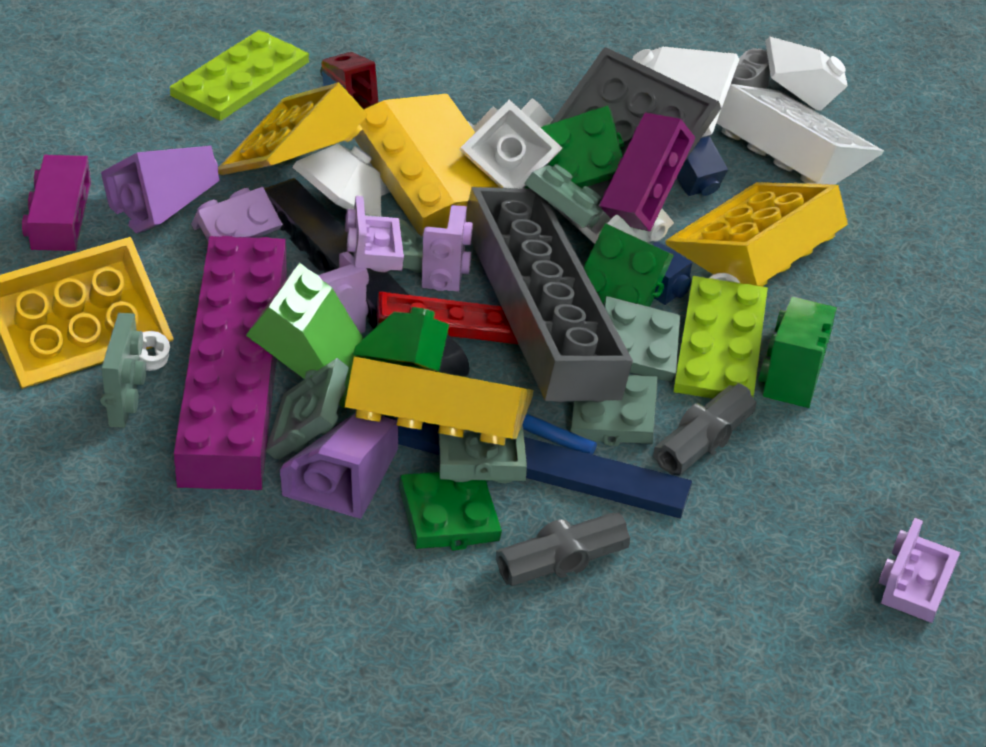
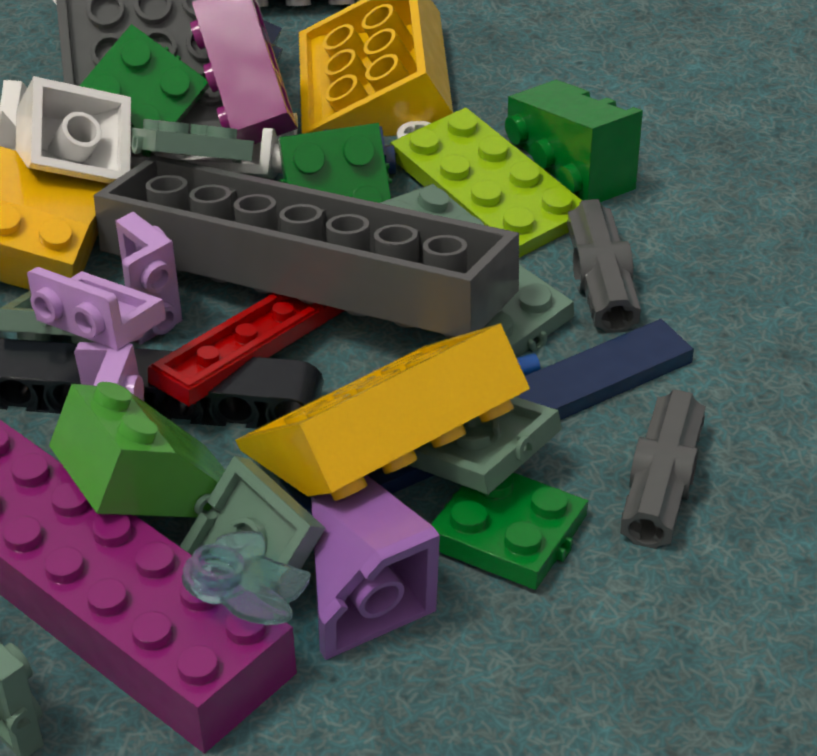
camera: 45 degrees left, 0 degrees up
green slope [353,307,449,371] -> none
none -> clear light blue plate [182,531,311,625]

